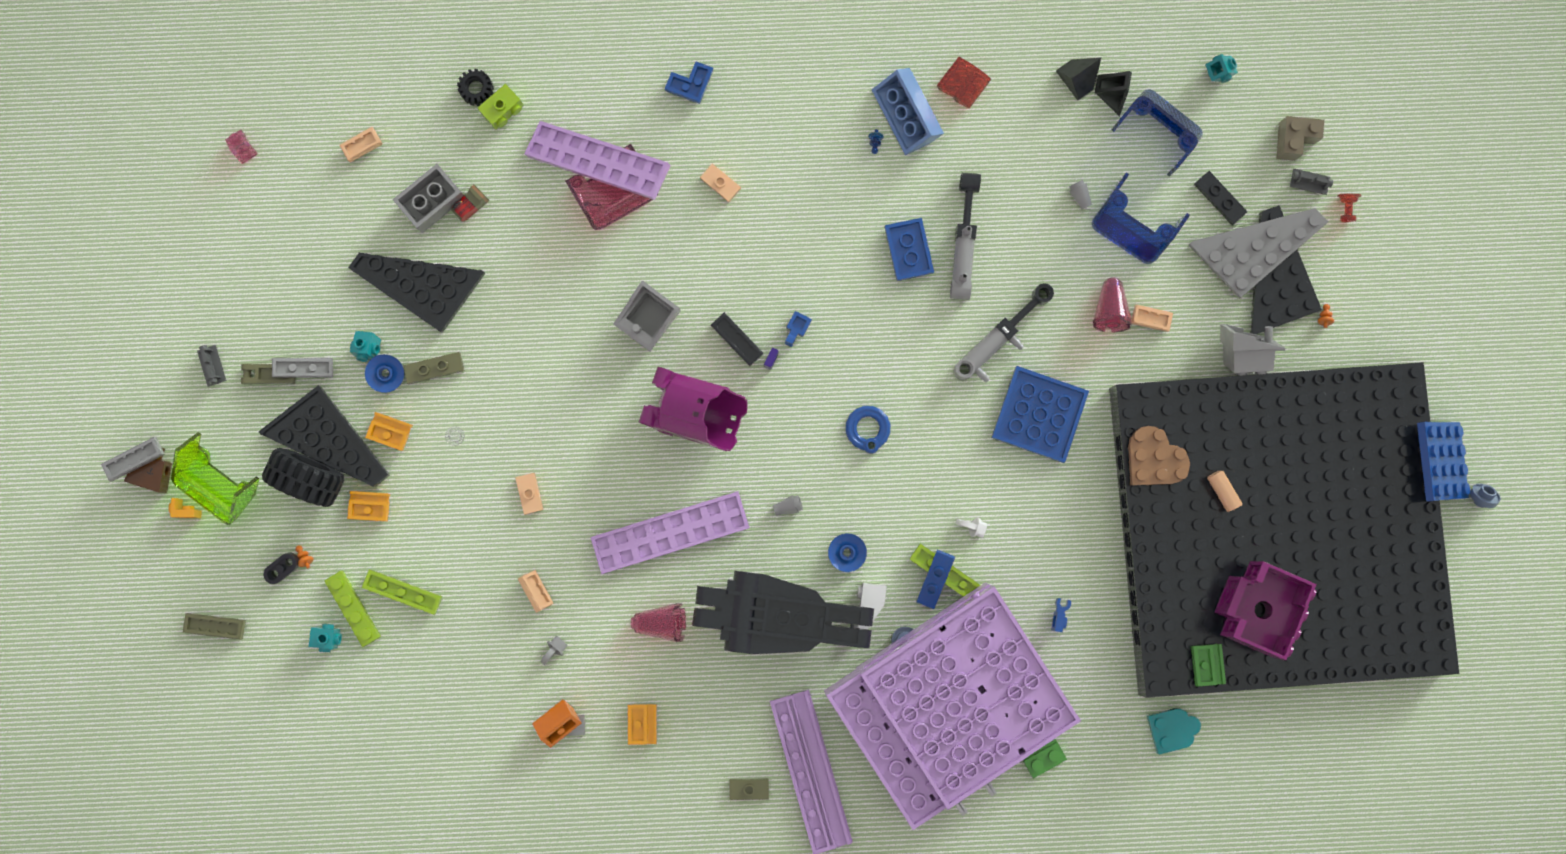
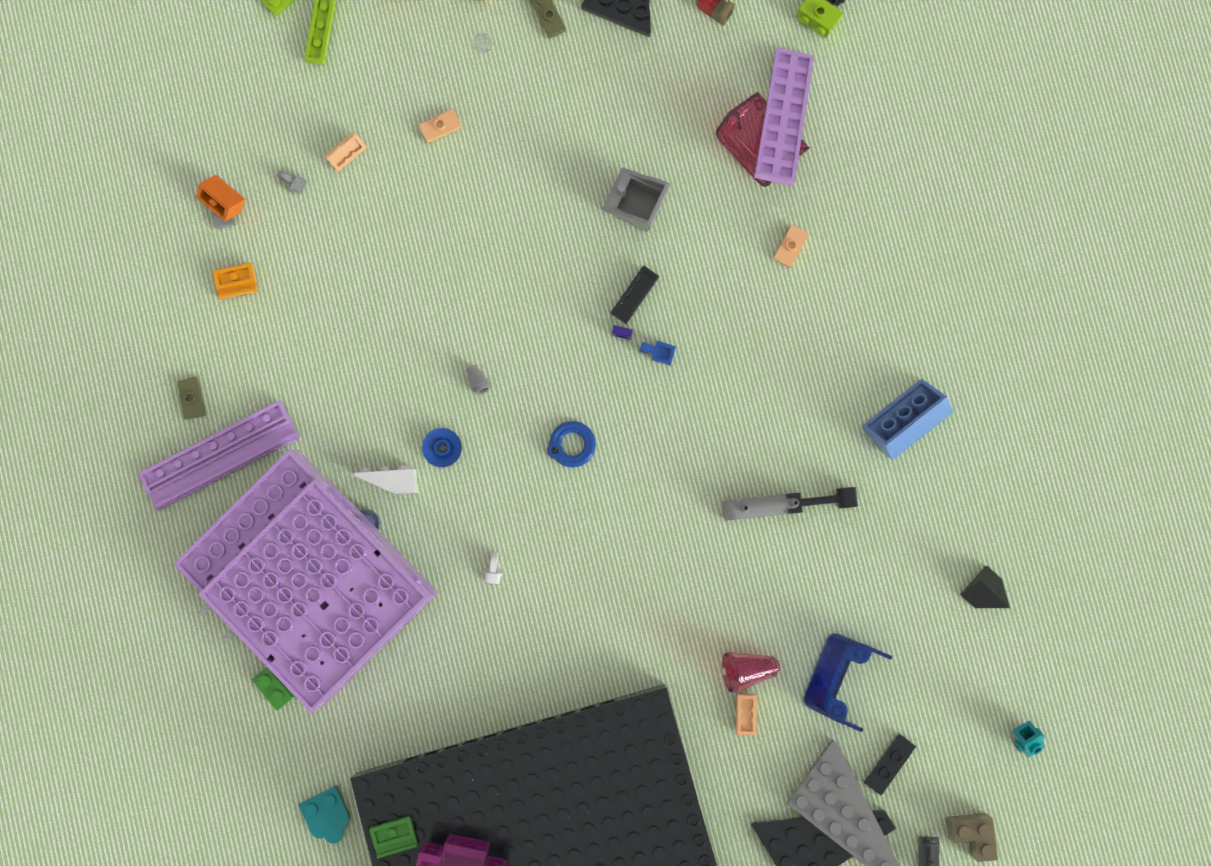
camera: 80 degrees right, 0 degrees up
lavender plate [590,491,750,574] -> none
clear pink cone [631,603,686,642] -> none
magenta piece [639,367,748,452] -> none
blue plate [665,61,713,104] -> none
black piece [692,570,874,654] -> none
clear blue hair [868,129,884,154] -> none
blue plate [884,217,934,281] -> none
lime plate [909,543,981,597] -> none
blue plate [916,549,955,609] -> none
clear red slope [937,57,991,109] -> none
light grey piece [953,283,1054,383] -> none
blue plate [991,366,1089,463] -> none
blue plate [1051,598,1071,633] -> none
light grey cone [1069,180,1092,209] -> none
pearl dark grey slope [1095,71,1132,117] -> none
clear blue windscreen [1111,89,1203,177] -> none
medium nougat plate [1128,426,1190,486] -> none
light nougat brick [1207,471,1242,512] -> none
light grey piece [1220,324,1285,376] -> none

